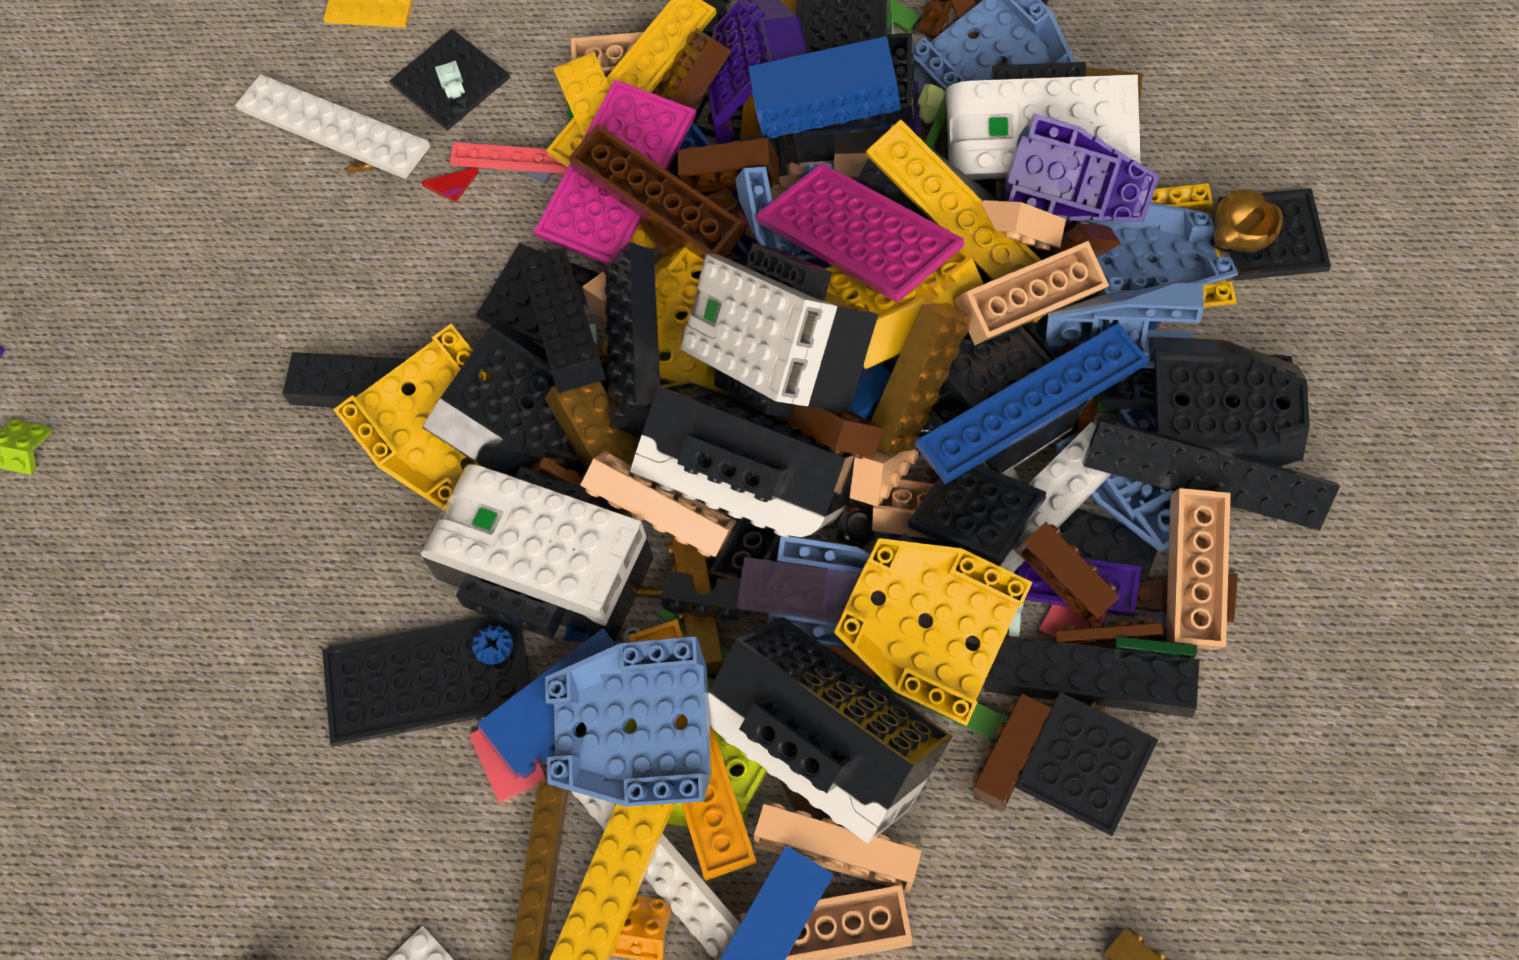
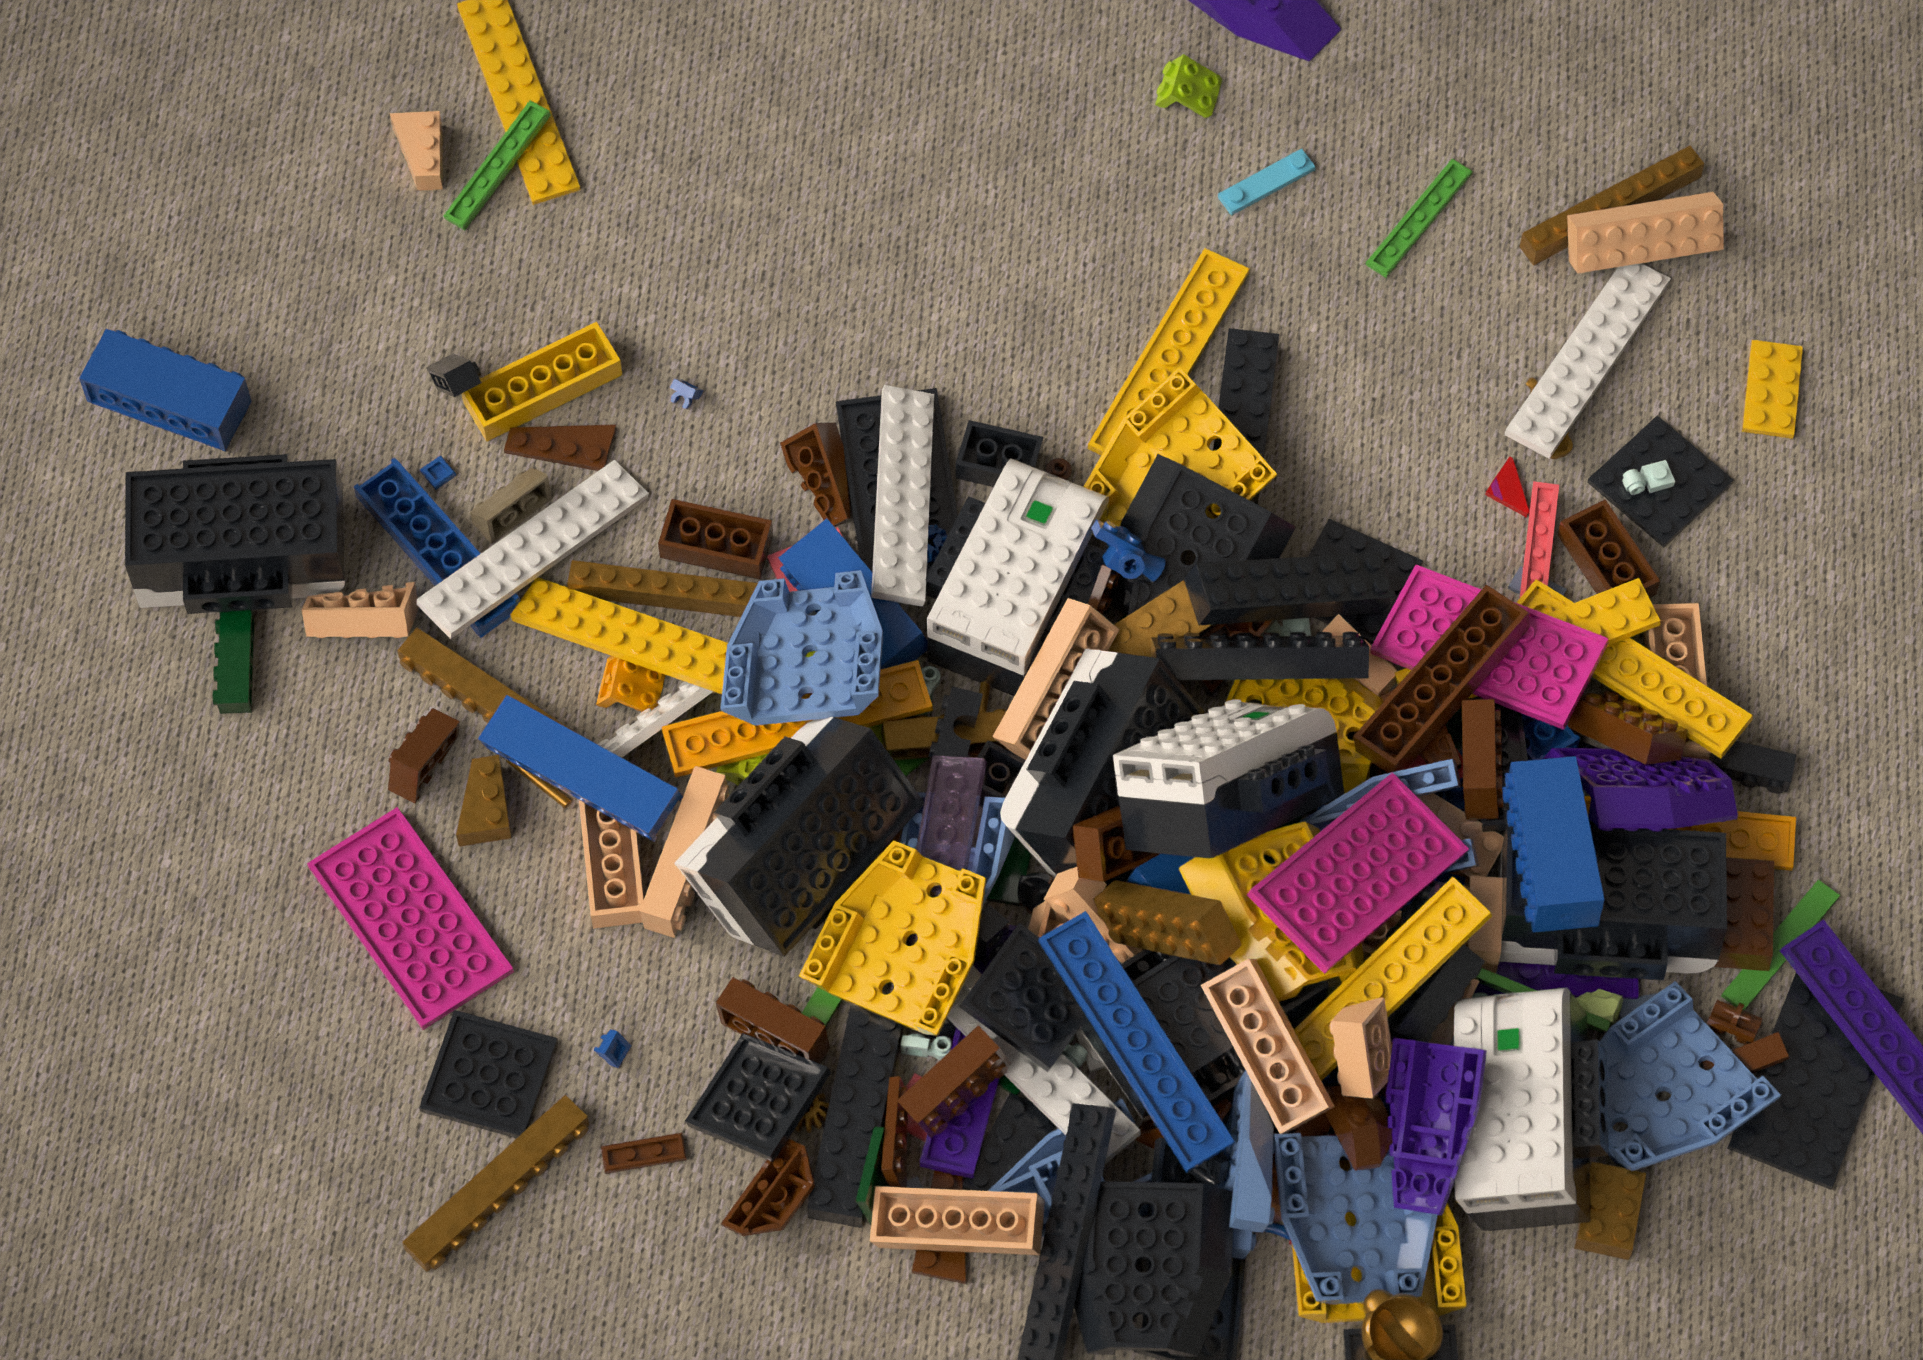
camera: 85 degrees right, 0 degrees up
none -> blue tile [594,1029,631,1068]
none -> reddish brown tile [601,1133,687,1174]
none -> reddish brown brick [658,499,773,579]
none -> tile [670,379,704,409]
none -> reddish brown wedge [721,1139,815,1236]
none -> reddish brown wedge [780,423,851,527]
none -> white plate [871,385,934,607]
none -> black brick [955,420,1044,487]
none -> reddish brown plate [1046,458,1072,480]
none -> yellow plate [1088,248,1250,455]
none -> blue brick [1091,519,1165,582]
none -> medium azure plate [1218,149,1315,216]
none -> bright green tile [1366,159,1473,278]
none -> pearl gold brick [1520,145,1705,266]
none -> reddish brown brick [1558,499,1660,598]
none -> light nougat brick [1567,192,1723,273]

